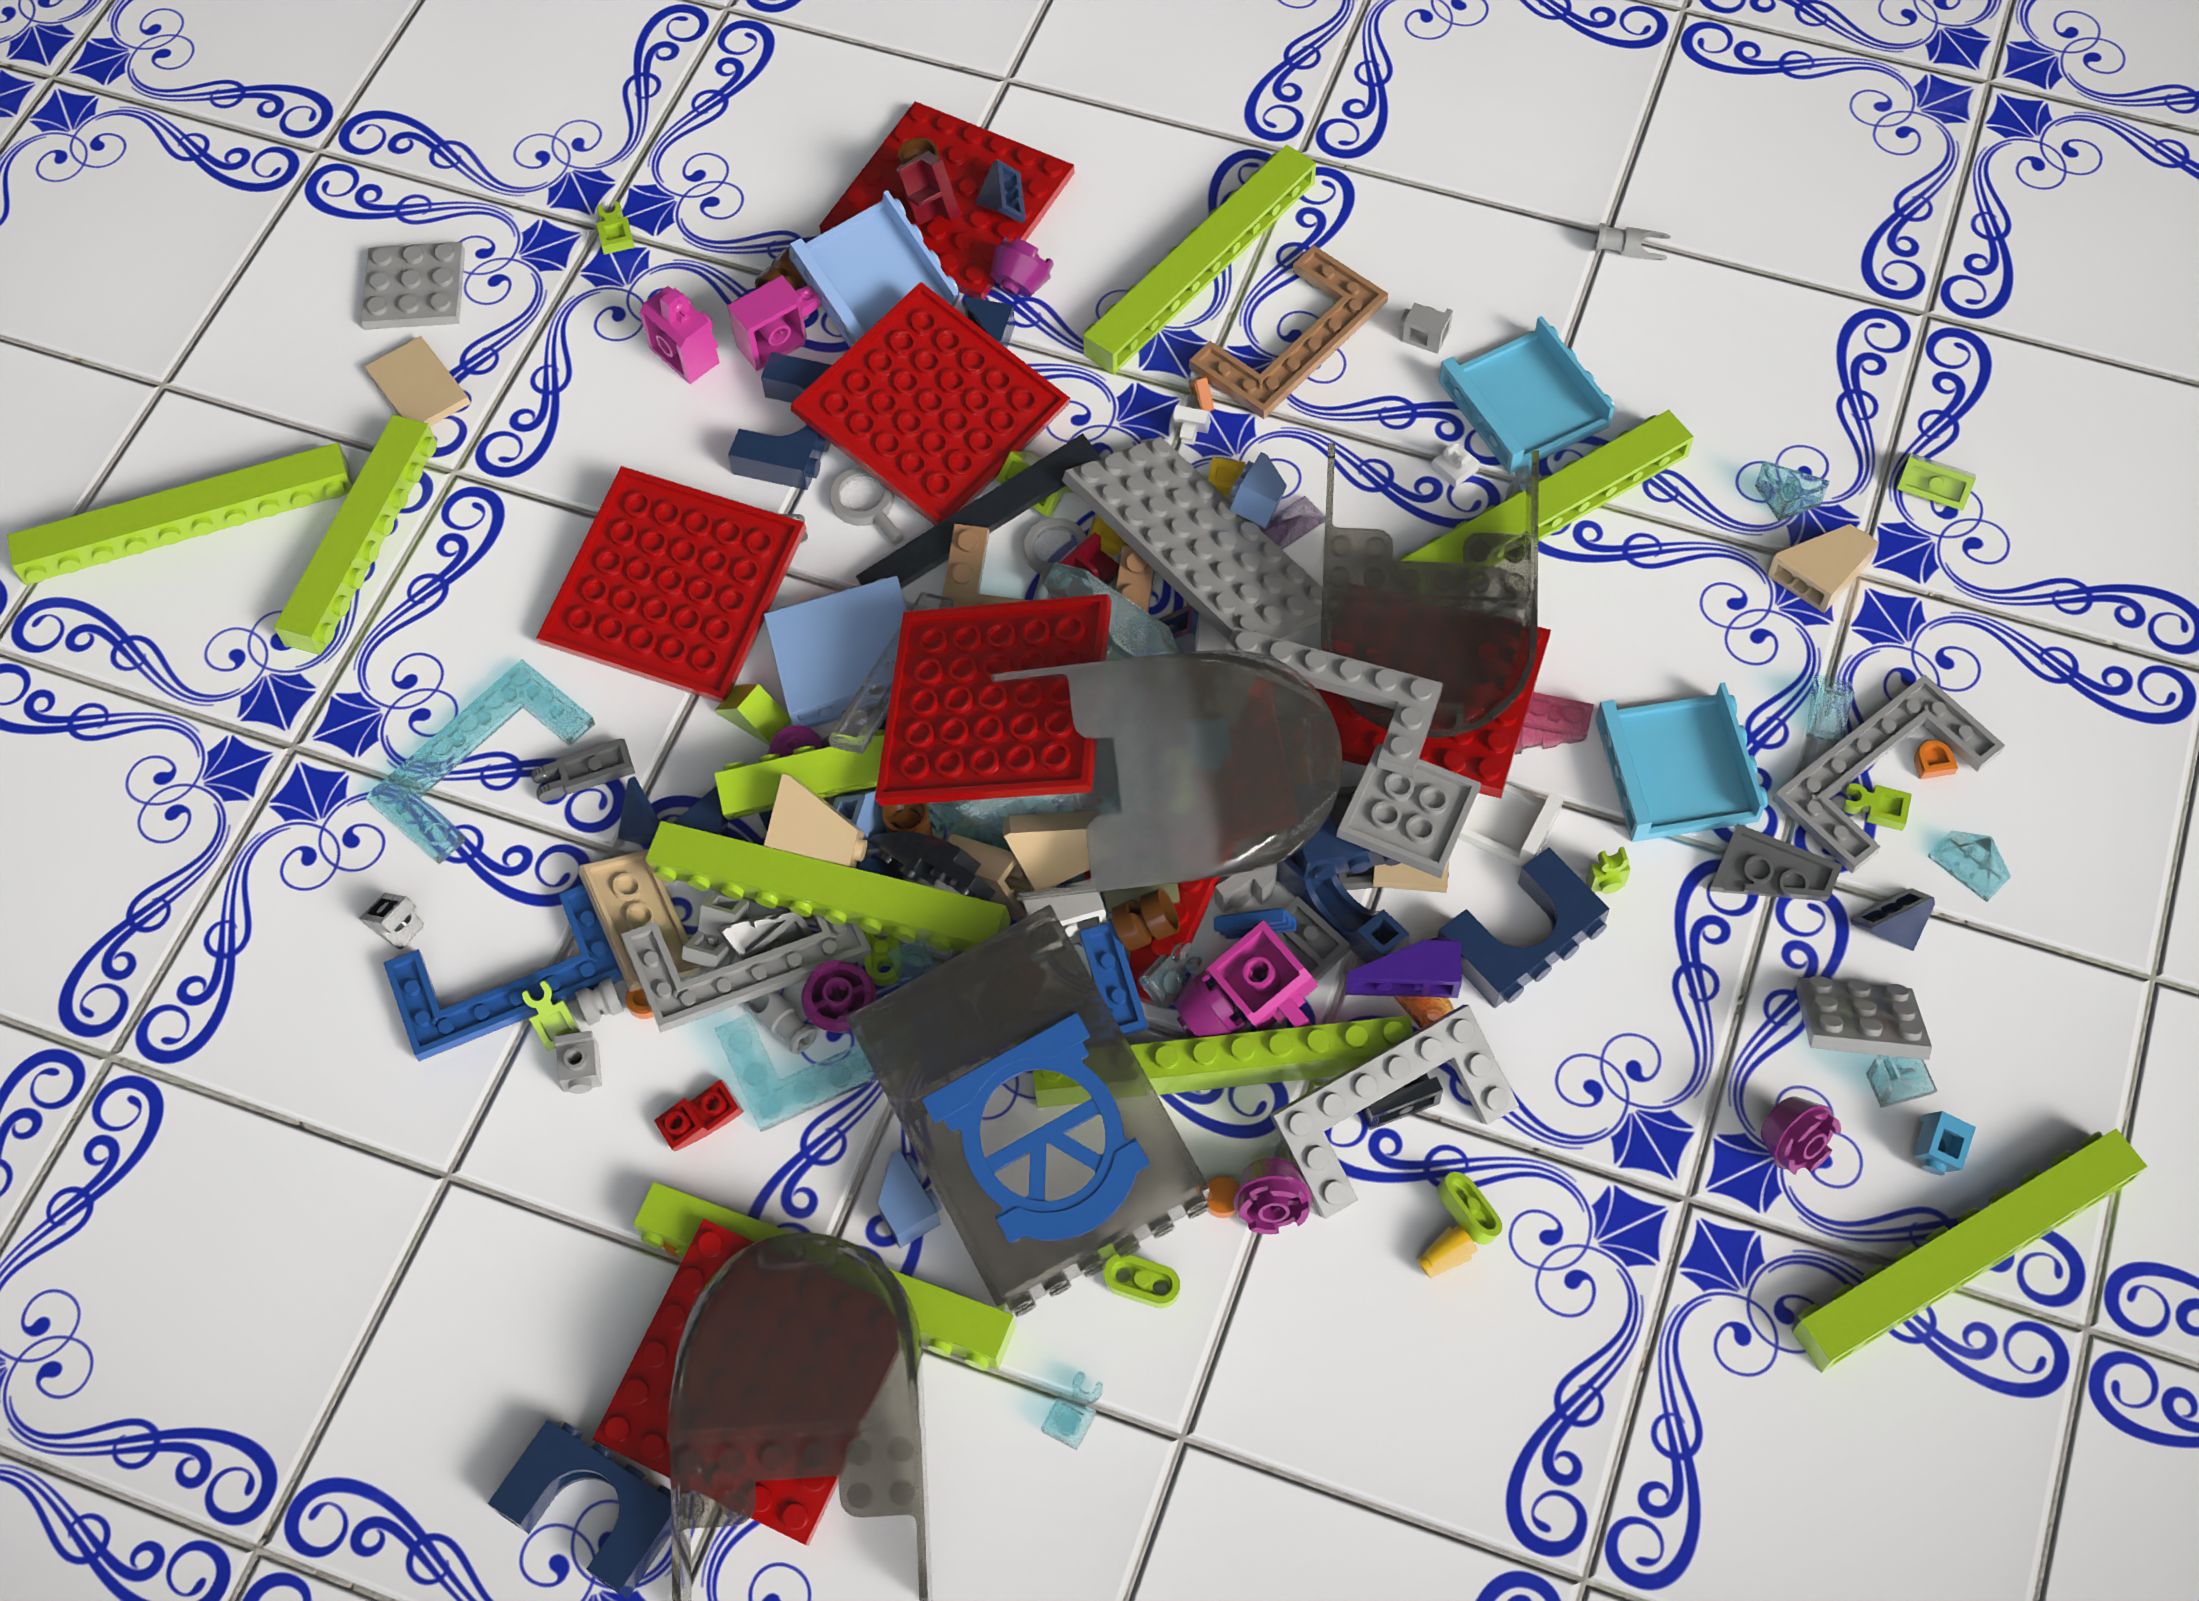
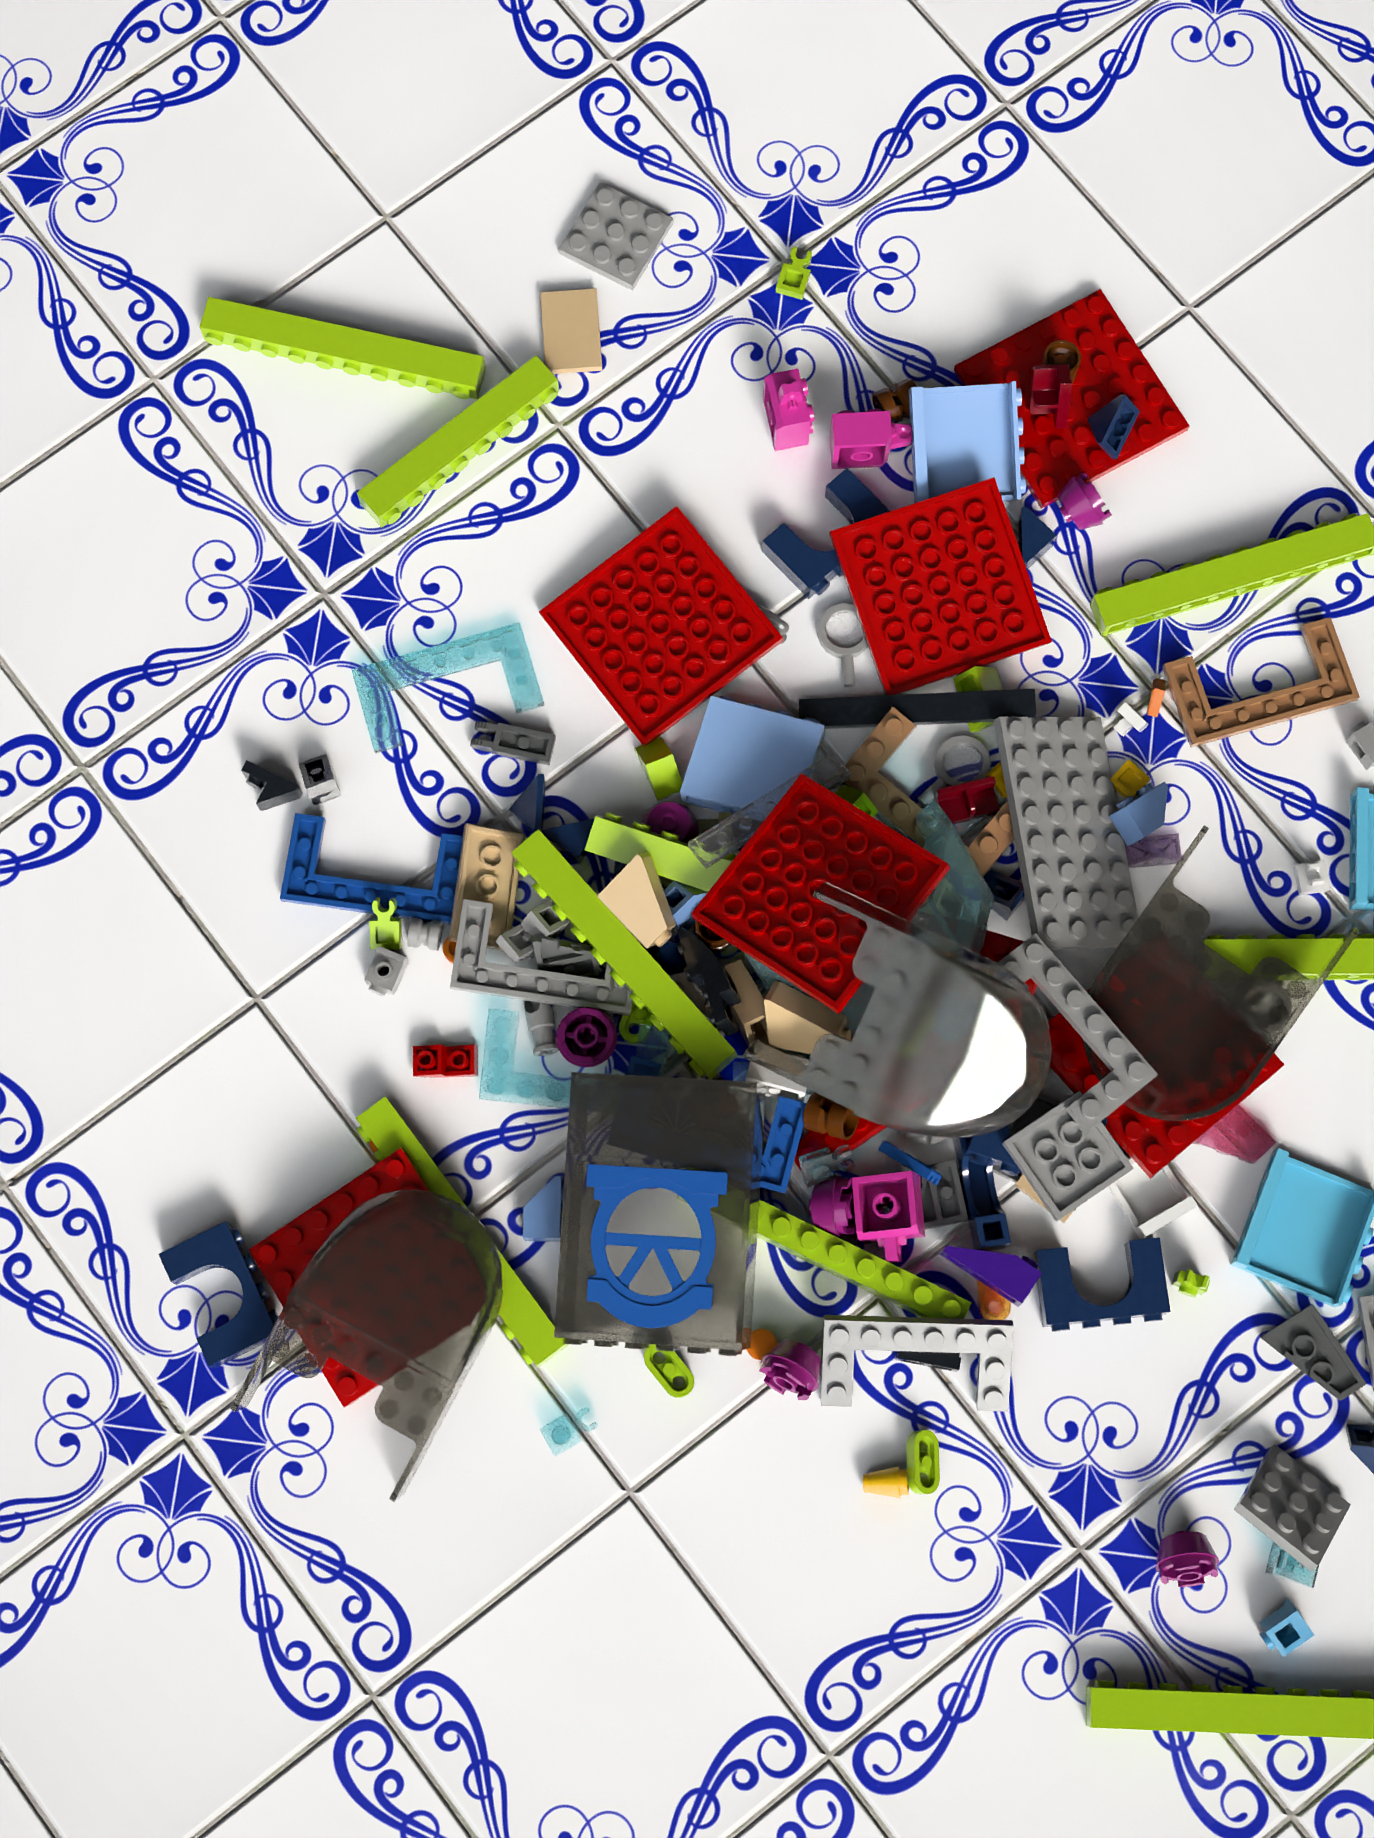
camera: 30 degrees right, 15 degrees up
none -> black slope [241,760,303,811]

